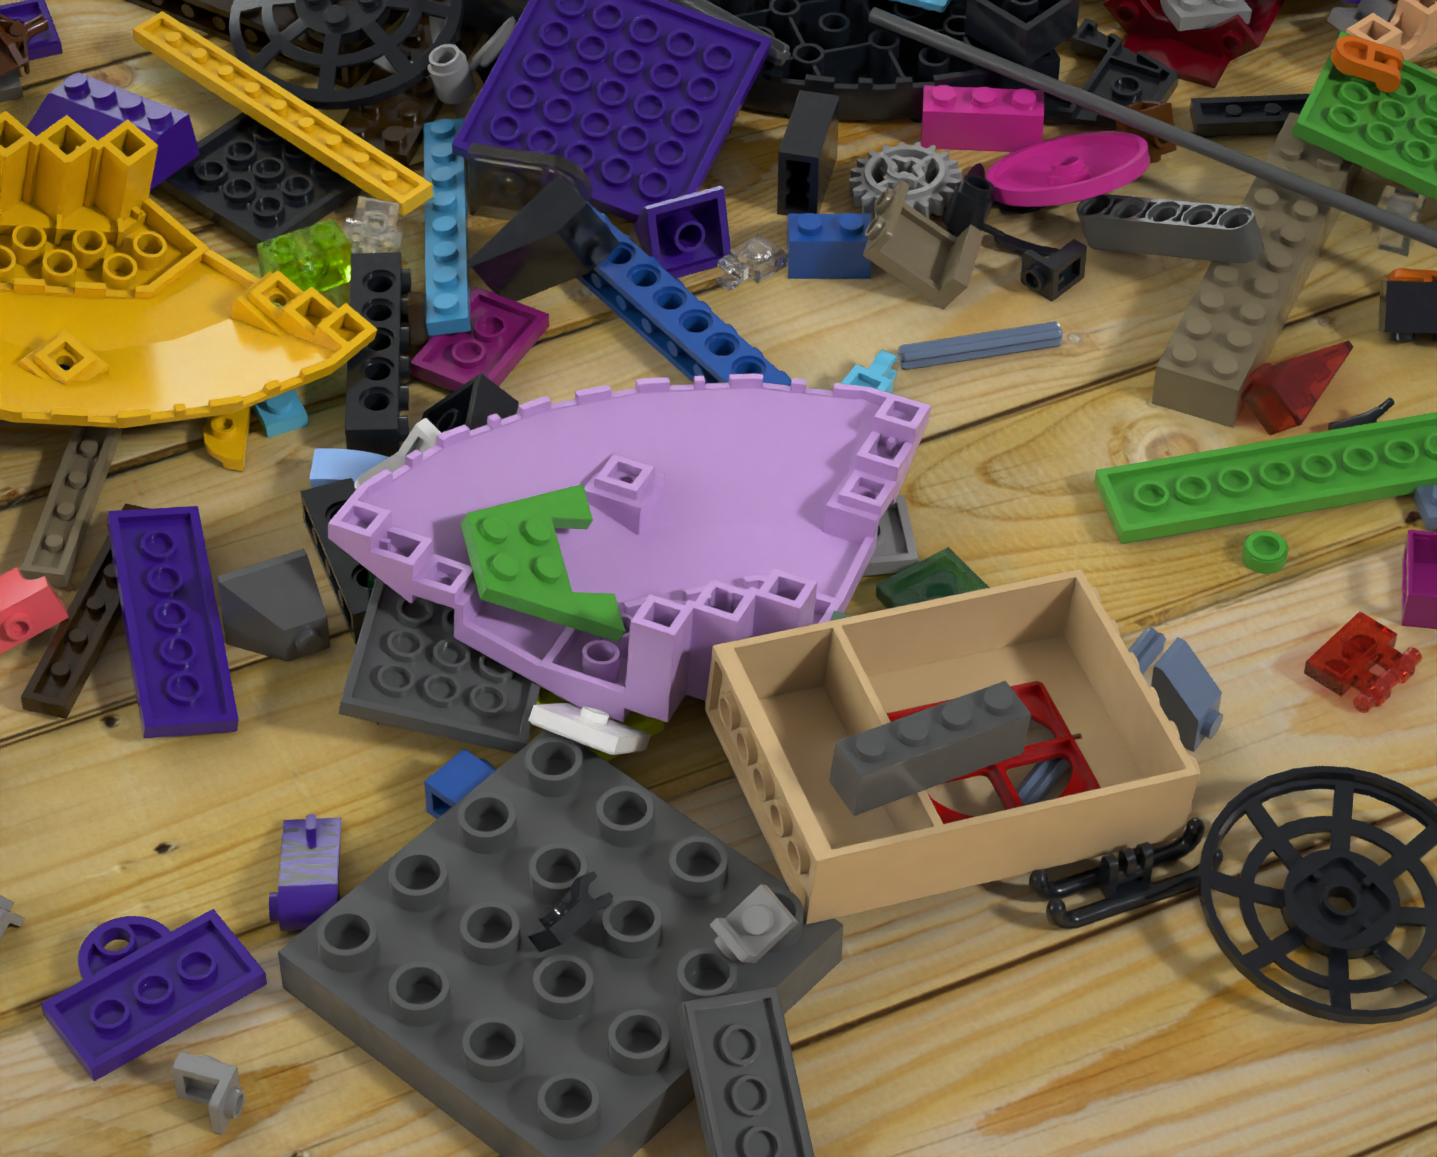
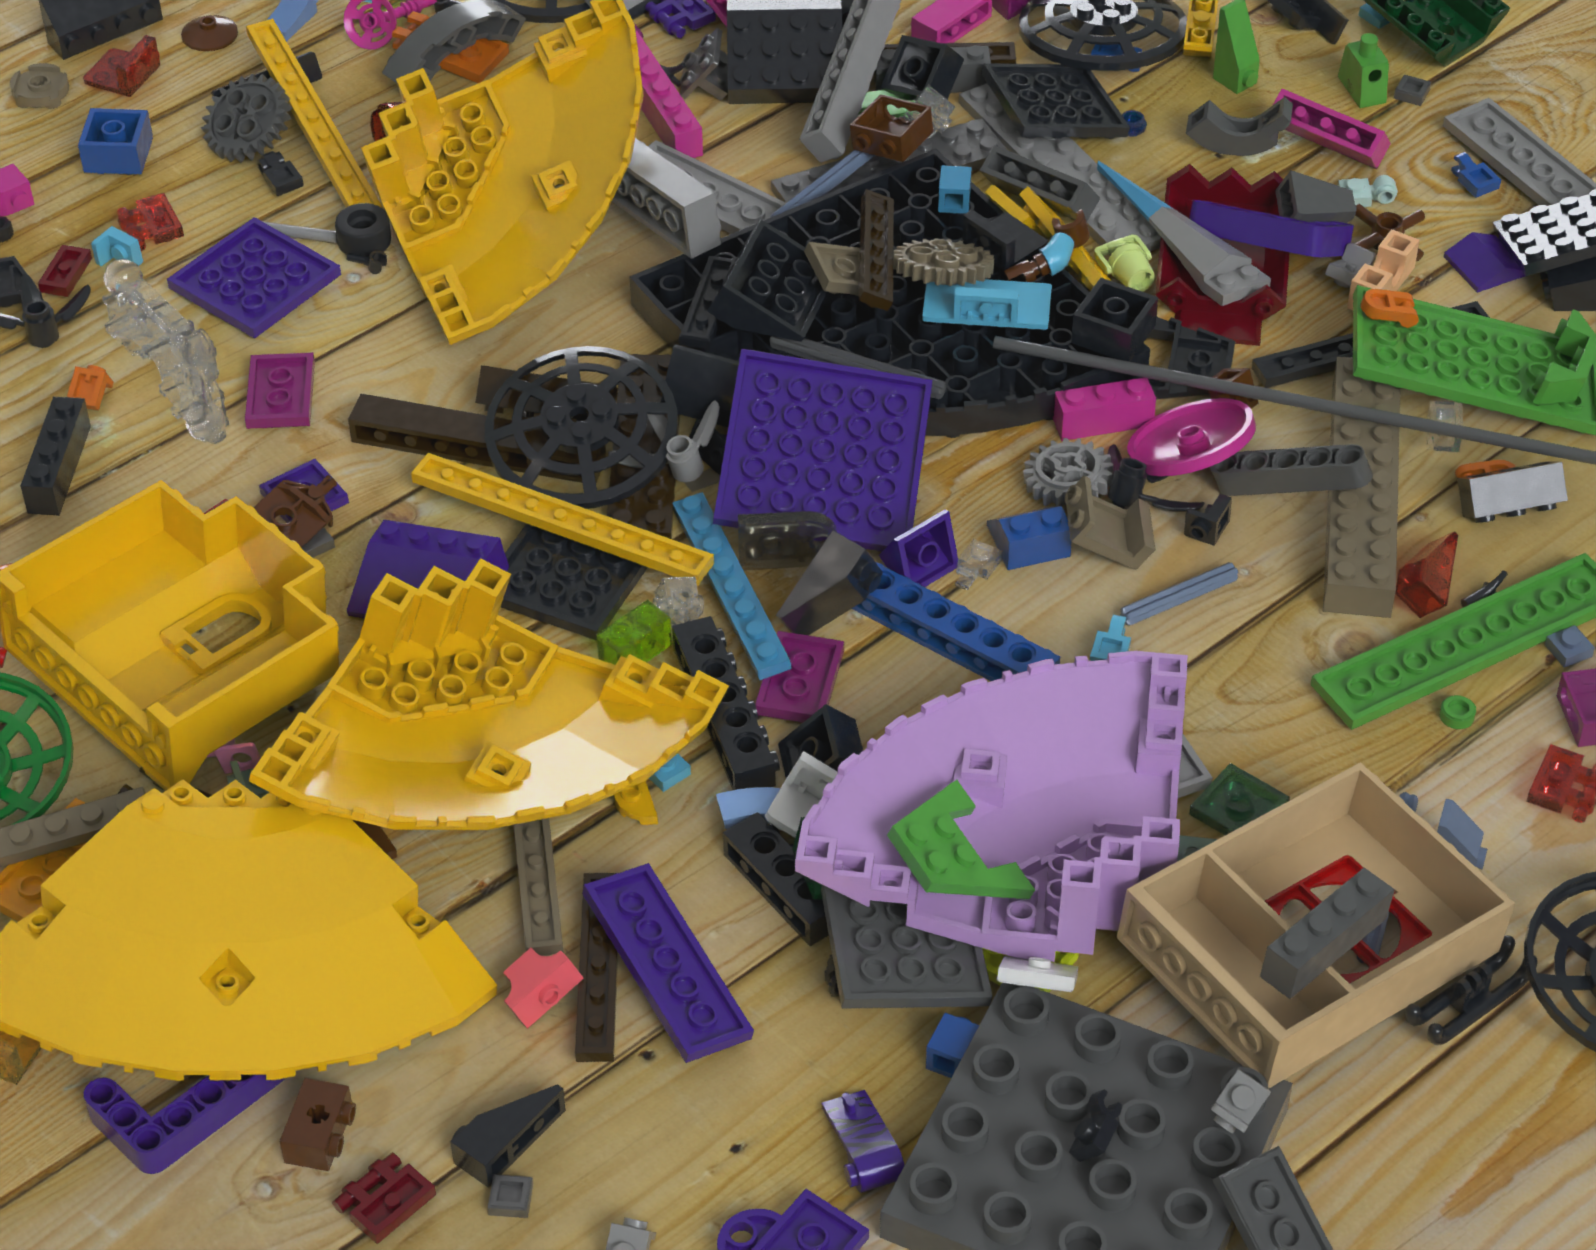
camera: 15 degrees left, 0 degrees up
dark grey slope [217,549,330,662] -> none
dark brown tile [407,291,428,345] -> none
black brick [777,90,839,216] -> none

